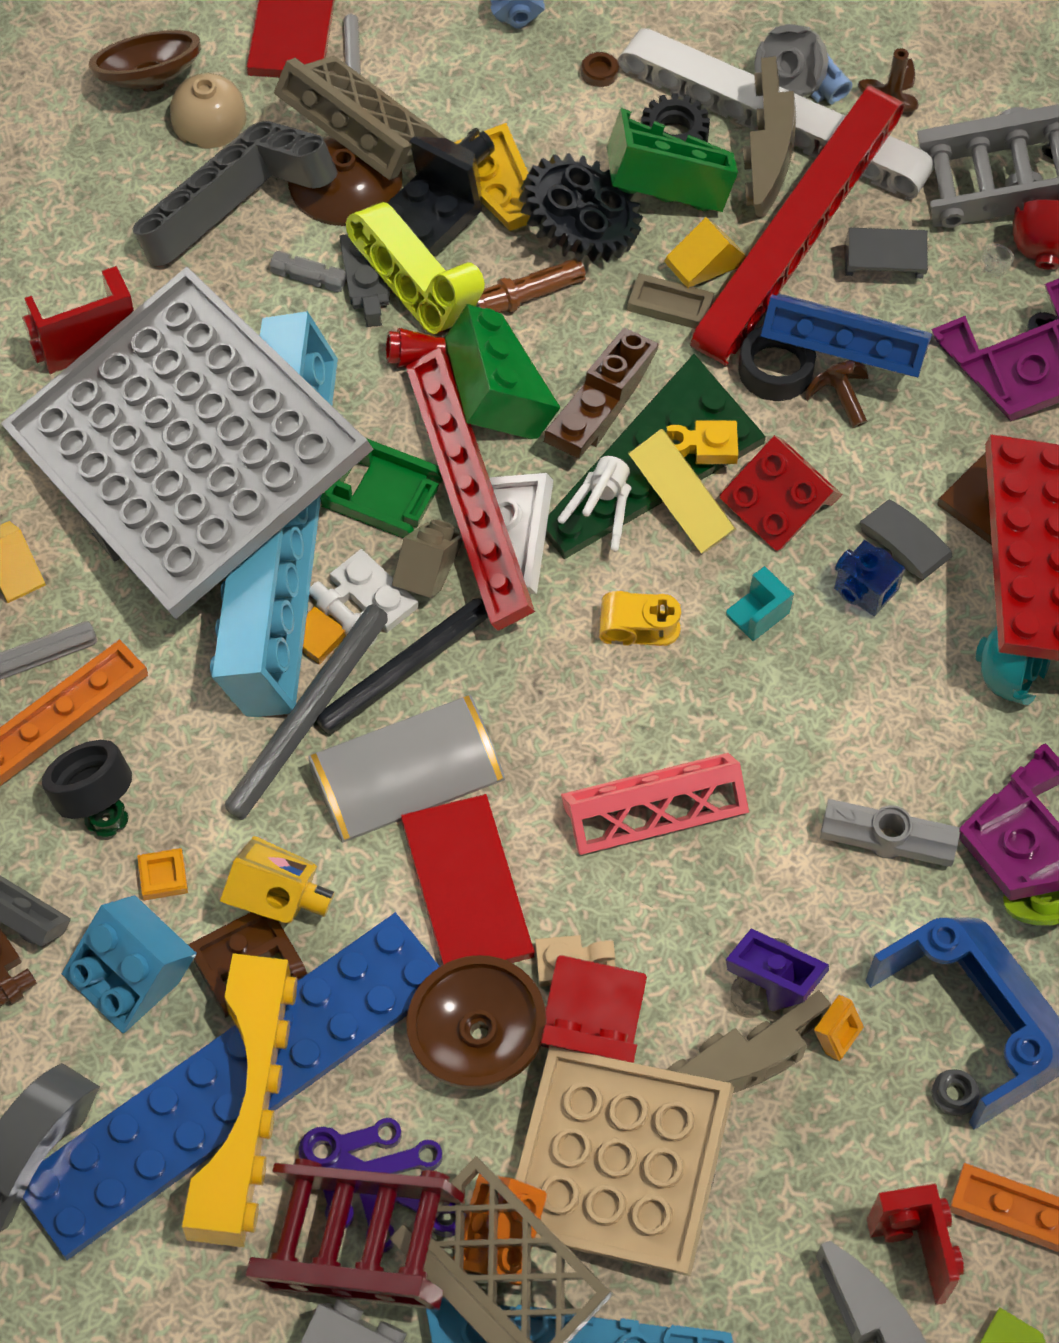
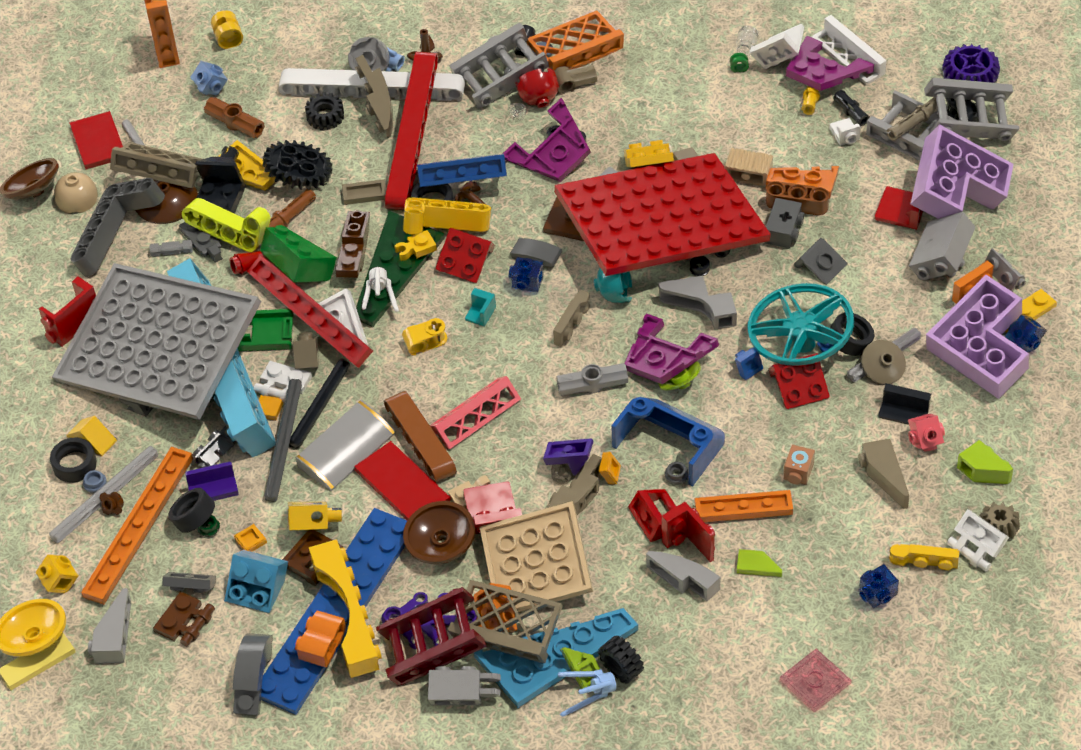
camera: 20 degrees left, 10 degrees down
reddish brown tile [581,52,619,87] -> none
green wedge [606,107,738,212] -> none
light yellow tile [629,429,736,554] -> none
yellow slope [664,217,747,288] -> none
dark grey hinge [844,227,928,279] -> none
none -> dark purple panel [185,462,239,501]
none -> dark grey hinge [191,426,235,468]
none -> dark orange piece [204,97,265,138]
none -> orange brick [295,610,346,667]
none -> dark orange beam [384,391,457,483]
none -> yellow beam [403,198,491,234]
none -> dark tan hinge [553,290,590,347]
none -> red tile [628,489,677,542]

